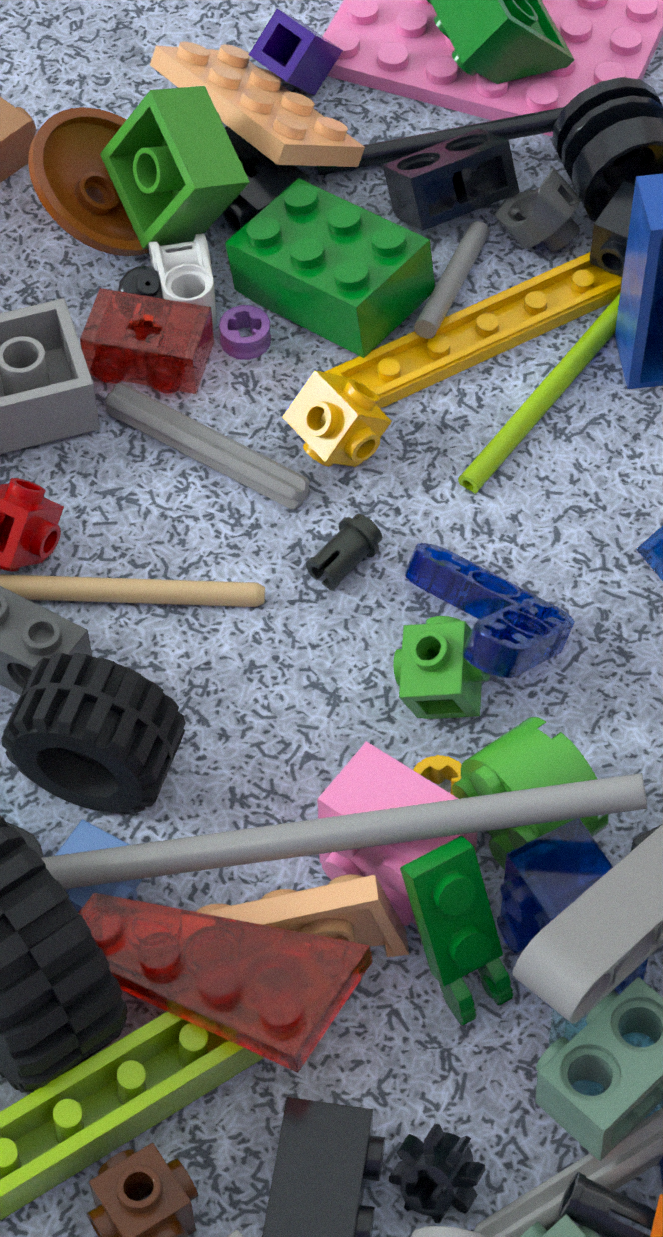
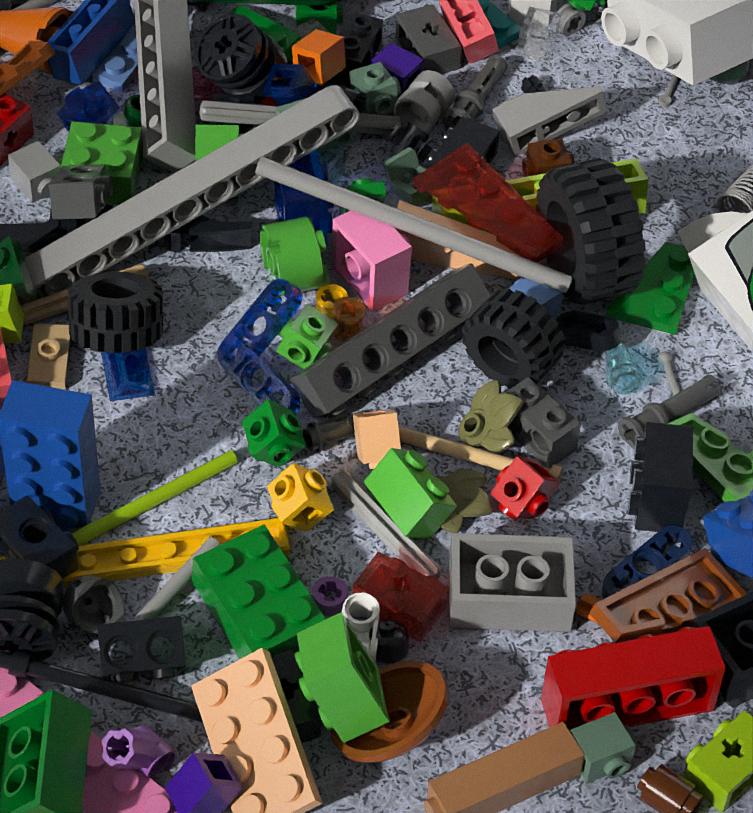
camera: 165 degrees left, 5 degrees down
none -> medium lavender piece [101,724,177,781]
none -> green brick [241,399,306,467]
none -> dark grey brick [289,263,491,418]
none -> clear orange bush [333,296,366,343]
none -> light nougat brick [353,409,401,469]
none -> bright green brick [364,448,457,540]
none -> sand green bracket [383,147,442,206]
none -> olive plate [434,469,493,533]
none -> olive plate [458,380,524,452]

